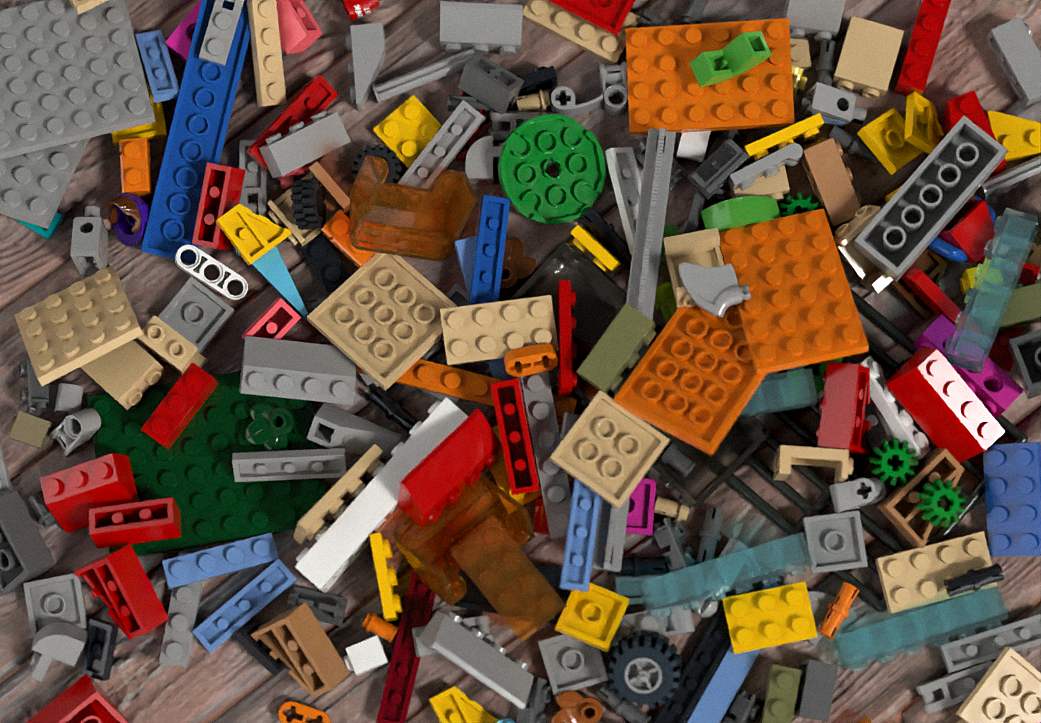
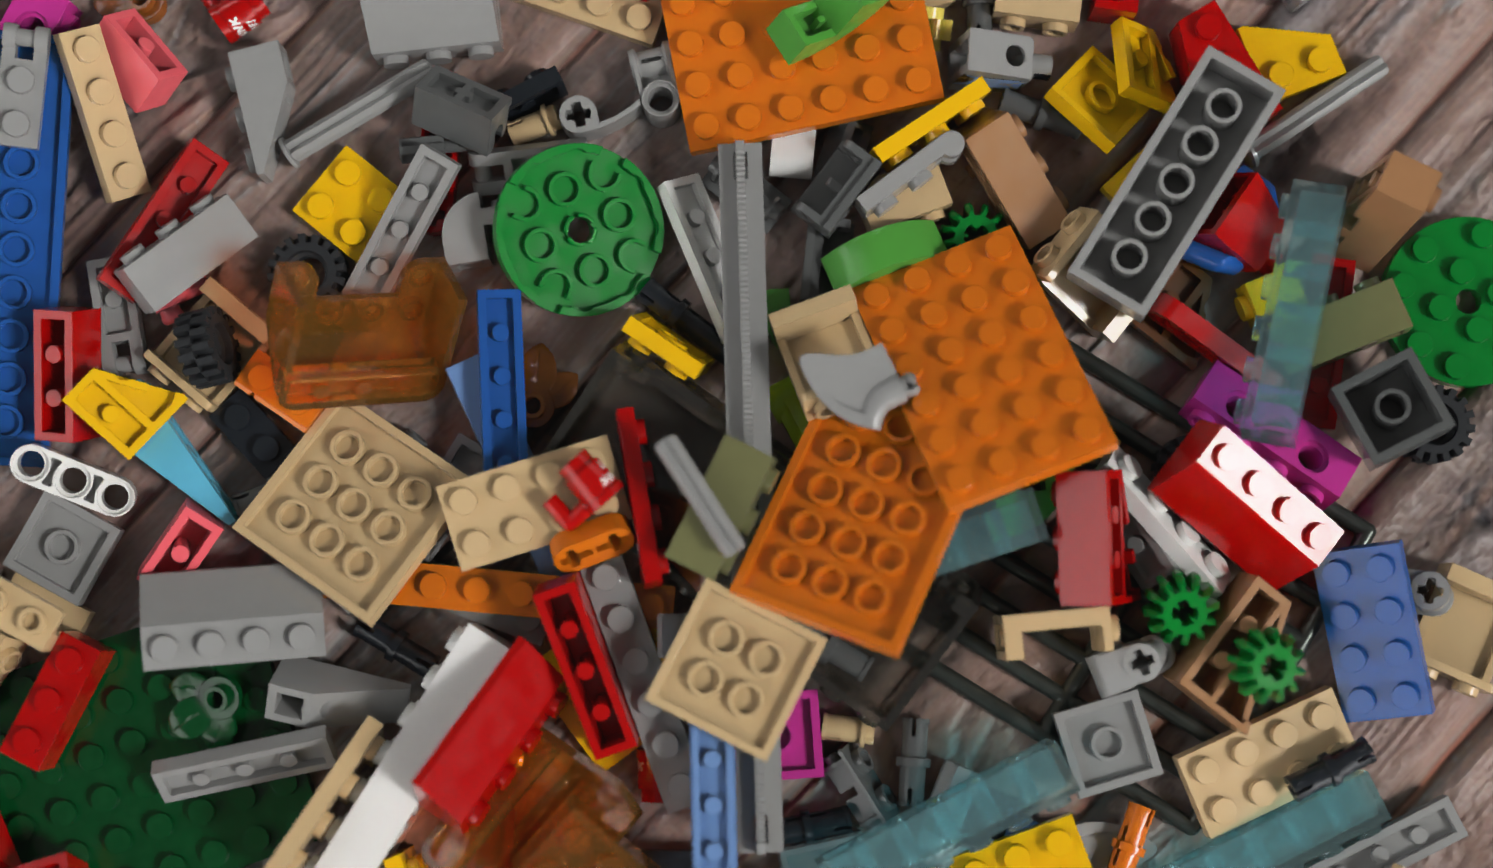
camera: 10 degrees left, 5 degrees up
none -> red piece [542,449,625,531]
none -> light grey axle [655,434,745,557]

